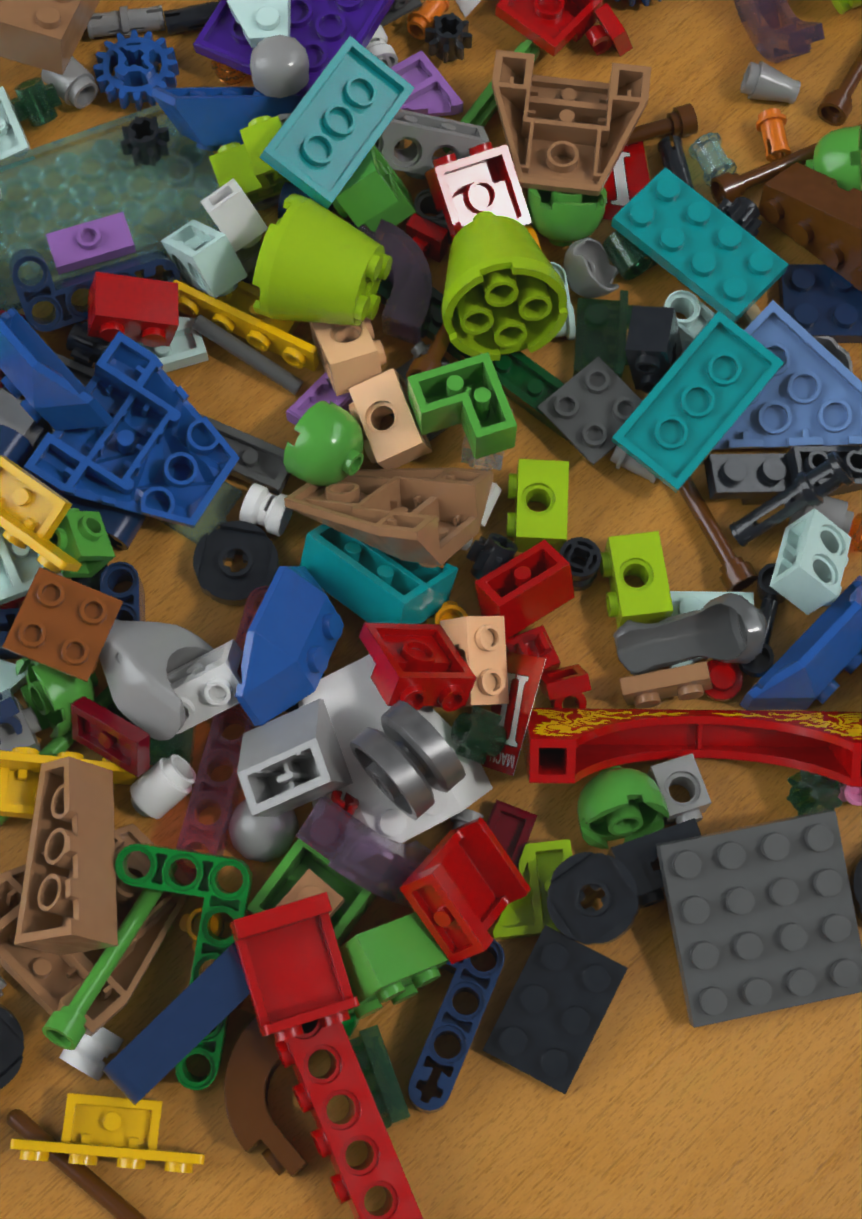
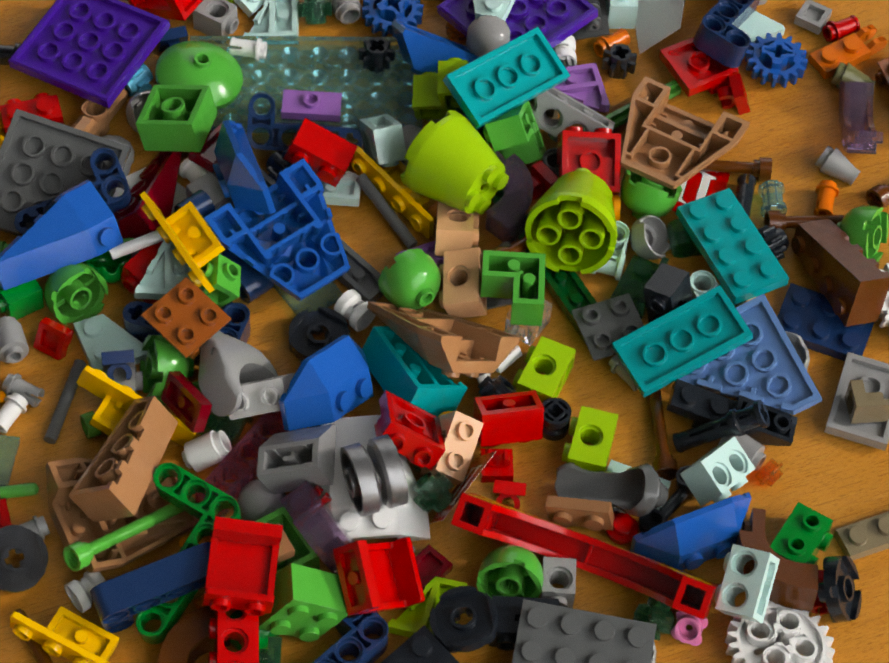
camera: 20 degrees right, 15 degrees down
white brick [200,178,268,252] -> none

